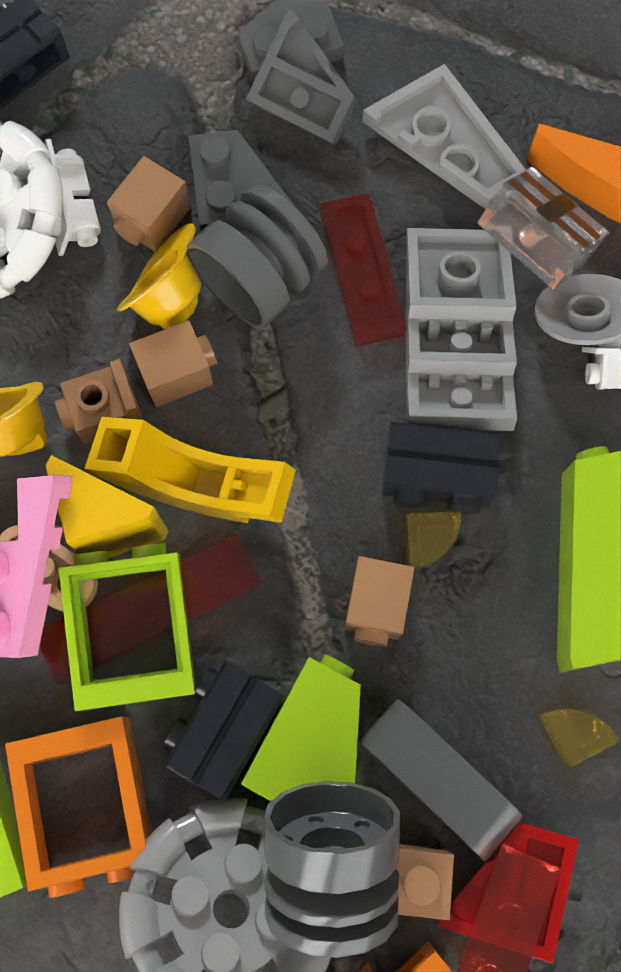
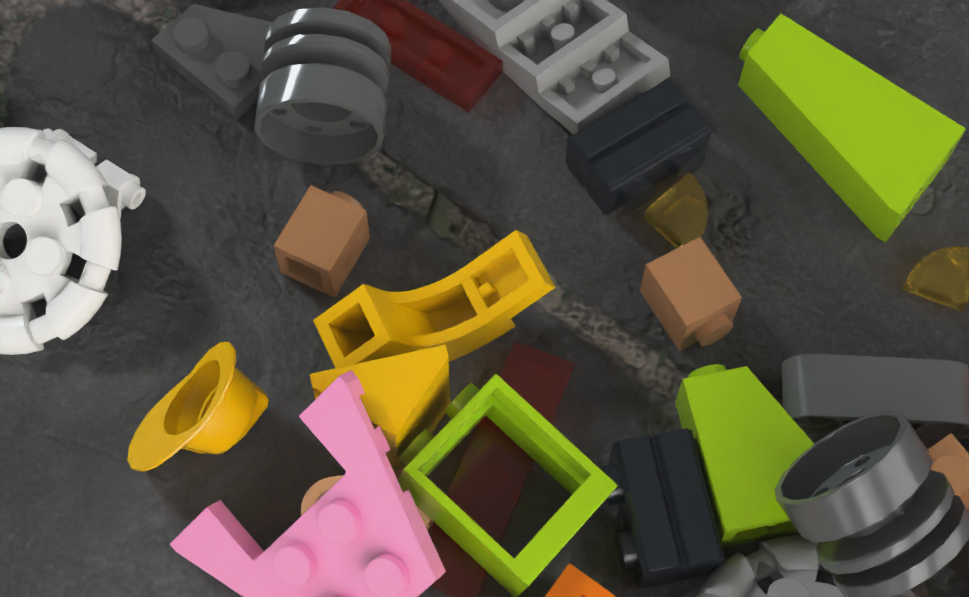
camera: 40 degrees left, 10 degrees down
medium nougat brick [55,359,143,444] -> none
medium nougat brick [107,156,191,252] -> none
yellow piece [117,223,202,330] -> none

